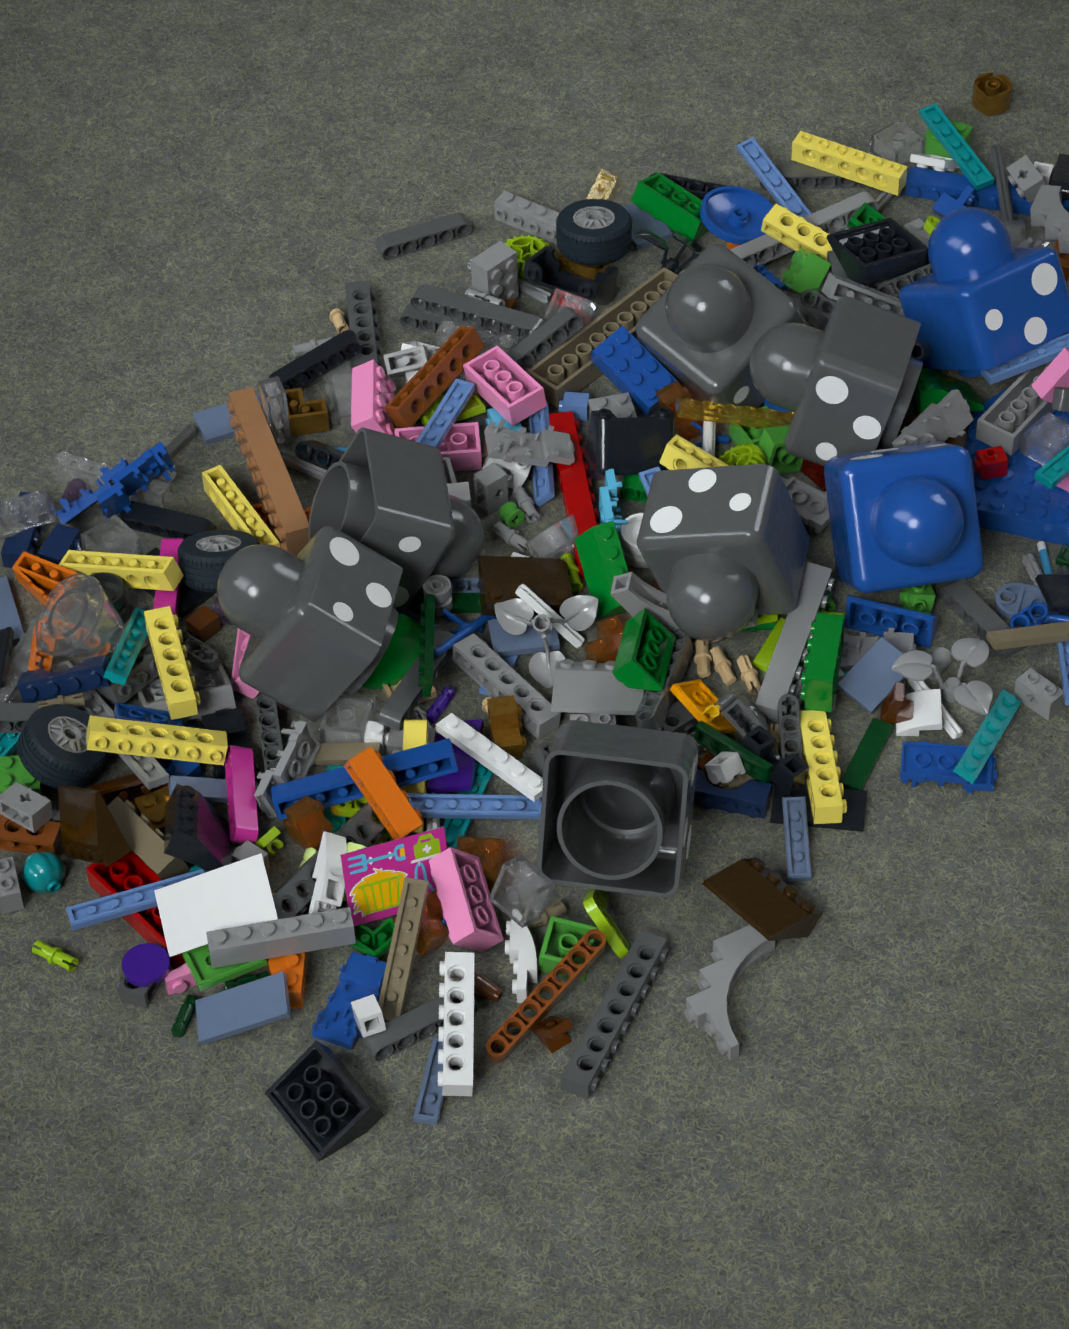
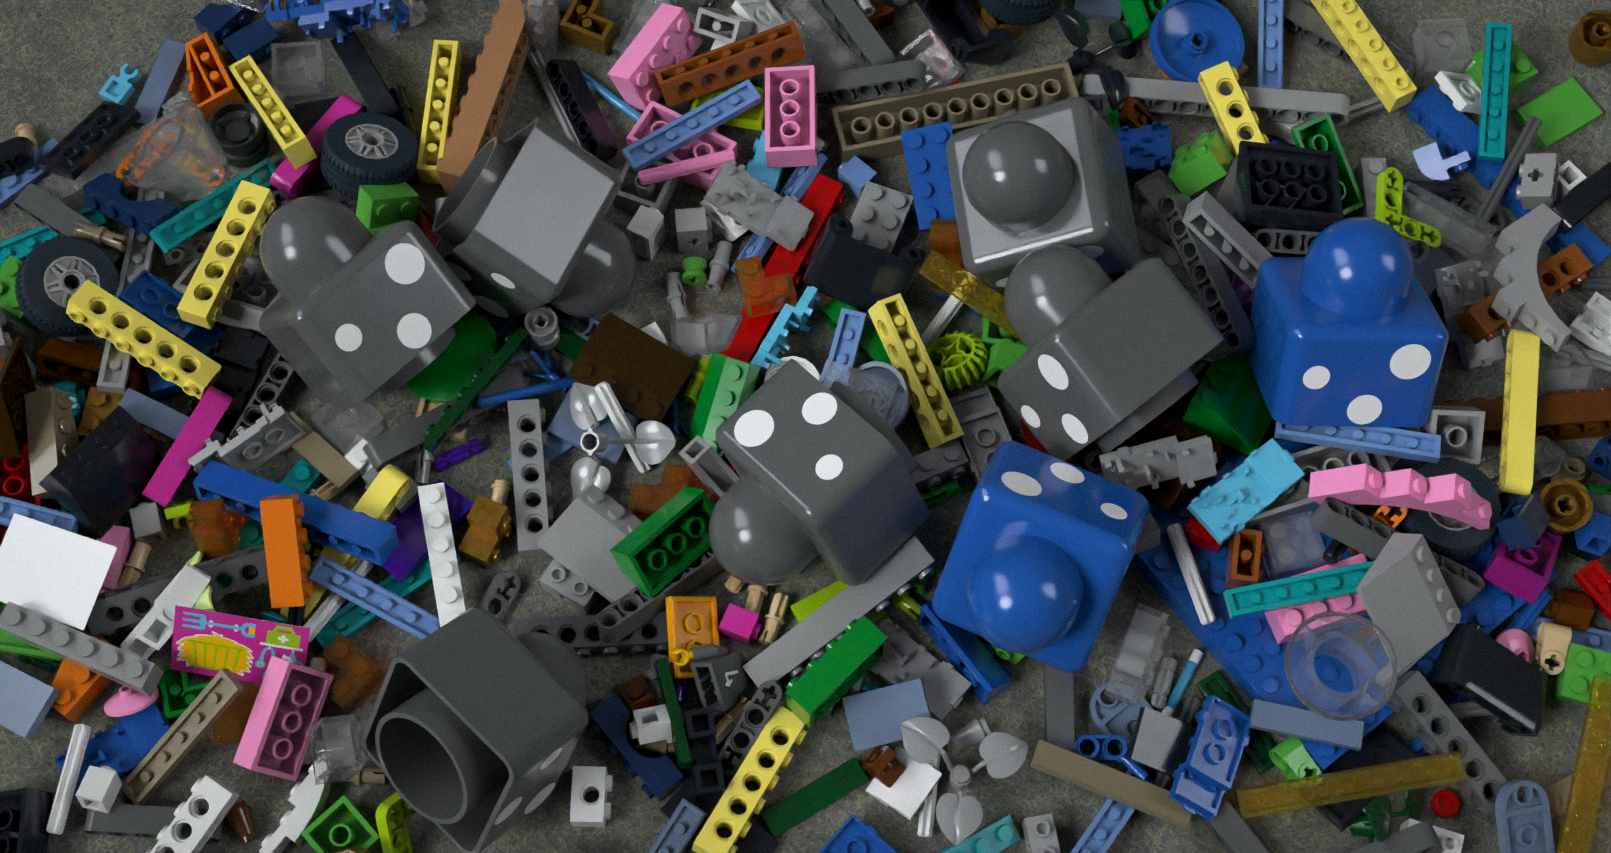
camera: 30 degrees right, 20 degrees up
none -> white axle [46,724,91,835]
none -> bright pink dish [104,686,159,717]
none -> light grey axle [161,91,192,116]
none -> white brick [570,766,613,827]
none -> bright pink axle [638,149,736,185]
none -> dark pink brick [719,603,762,646]
none -> clear orange brick [734,255,797,319]
none -> clear brick [1104,603,1171,706]
none -> white axle [1166,523,1216,625]
none -> medium azure piece [1187,438,1305,545]
none -> dark orange brick [1224,528,1265,589]
none -> bright green tile [1514,77,1603,150]

